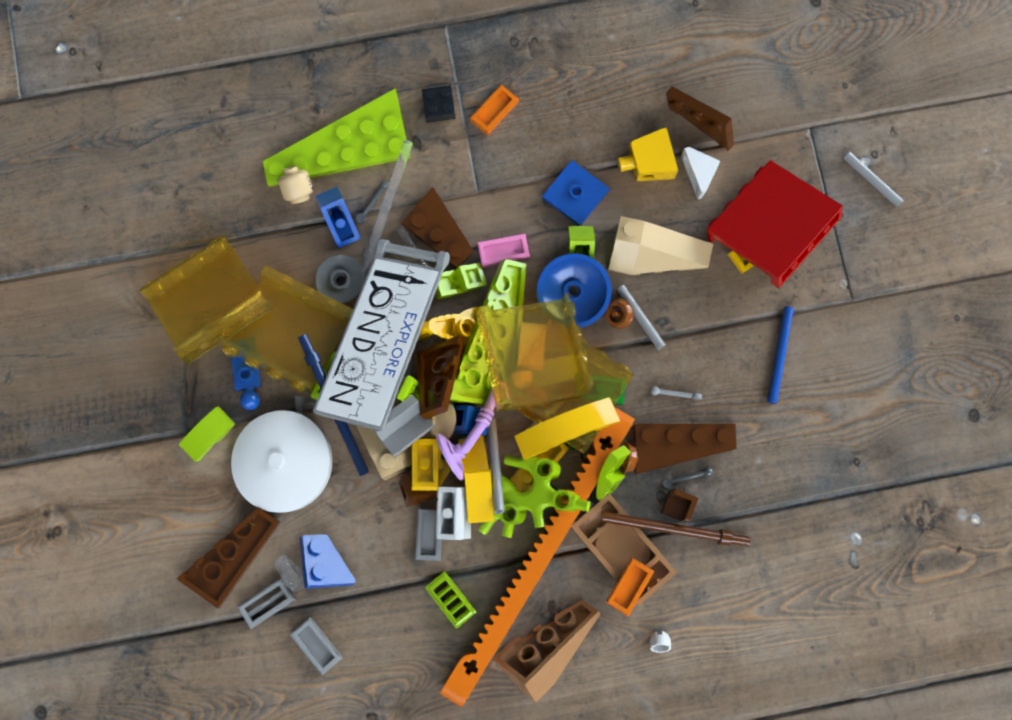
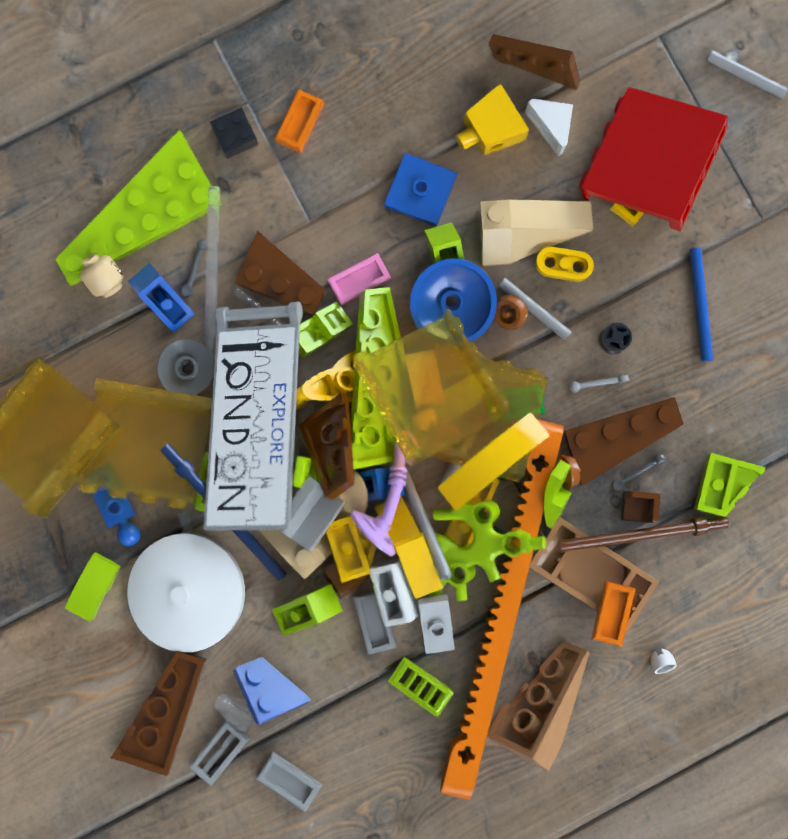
camera: 15 degrees left, 5 degrees up
none -> lime slope [272,584,343,636]
none -> light grey plate [418,595,455,654]
none -> yellow plate [535,247,594,282]
none -> black wheel [599,322,632,355]
none -> lime wing [694,453,766,517]

